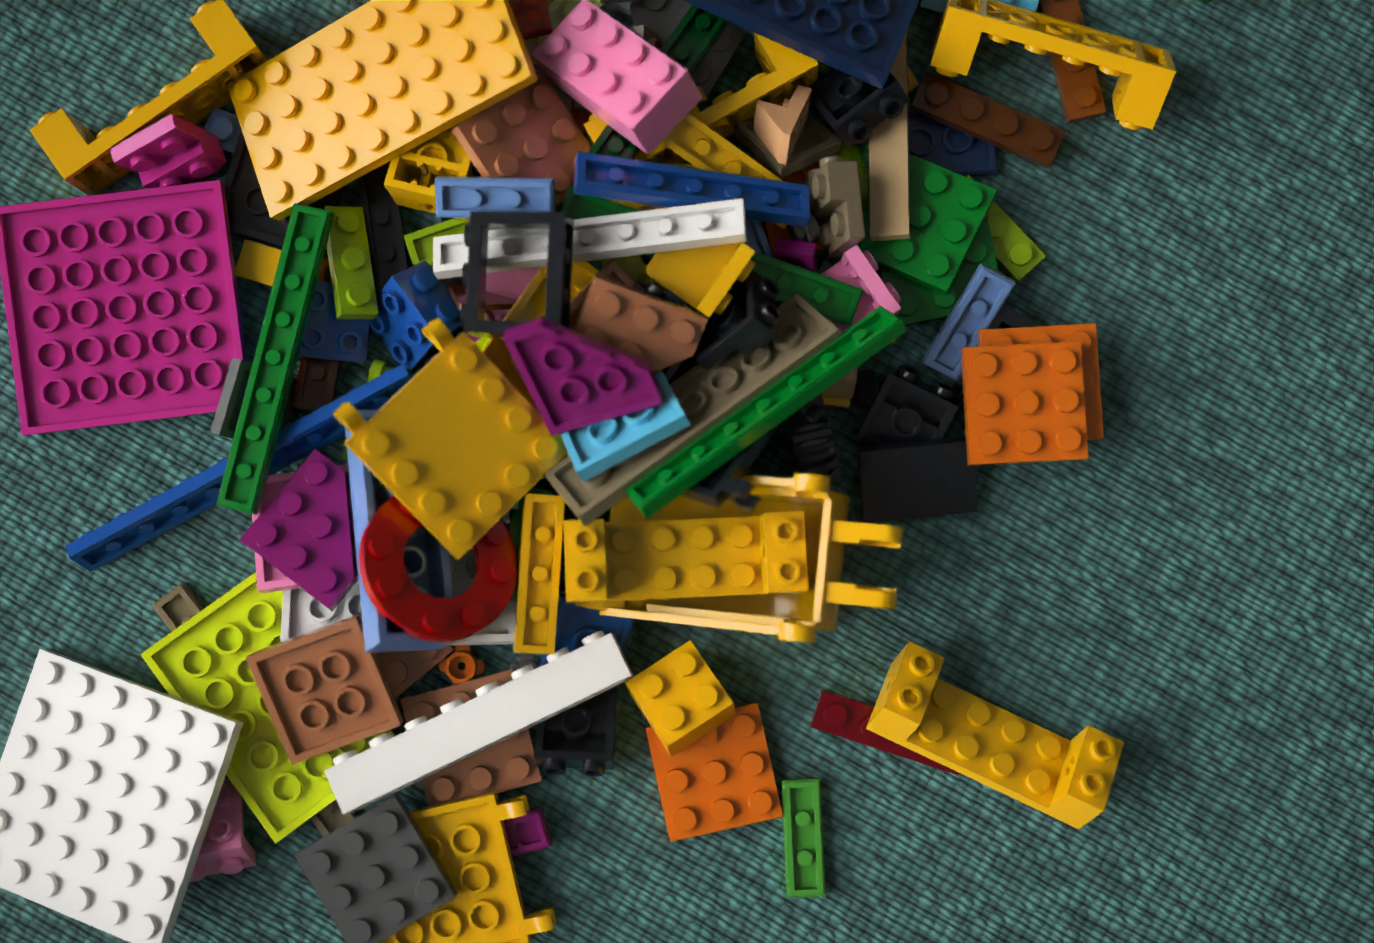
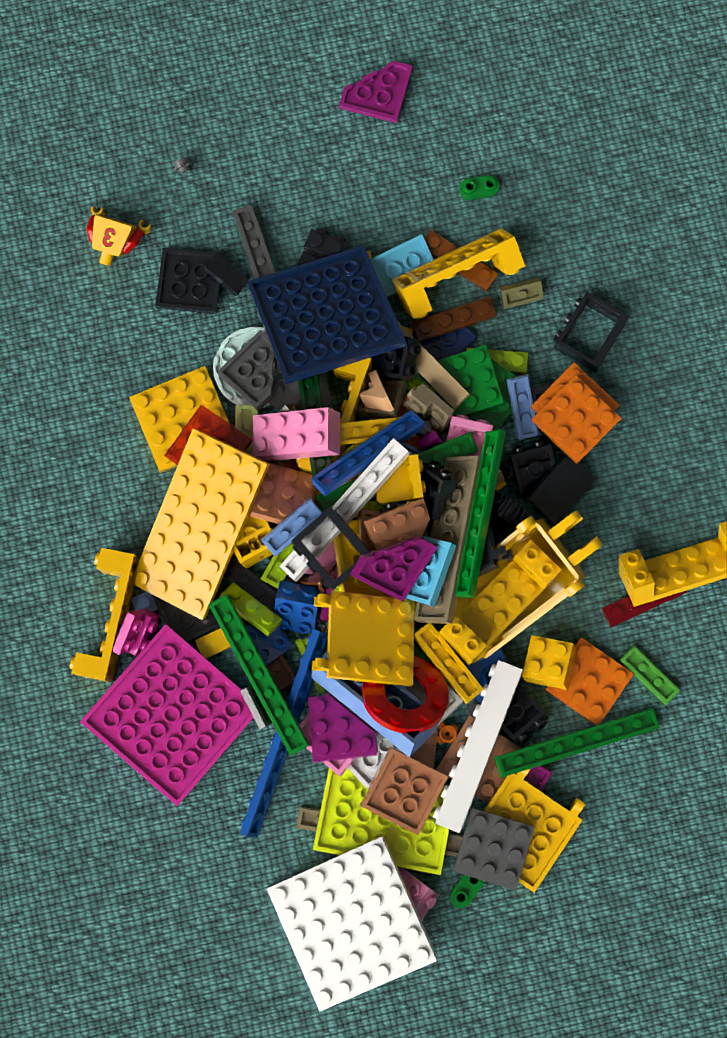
camera: 40 degrees left, 5 degrees down
none -> green plate [450,875,484,909]
none -> green tile [494,708,660,778]
none -> olive plate [500,277,544,309]
none -> black window [553,292,630,373]

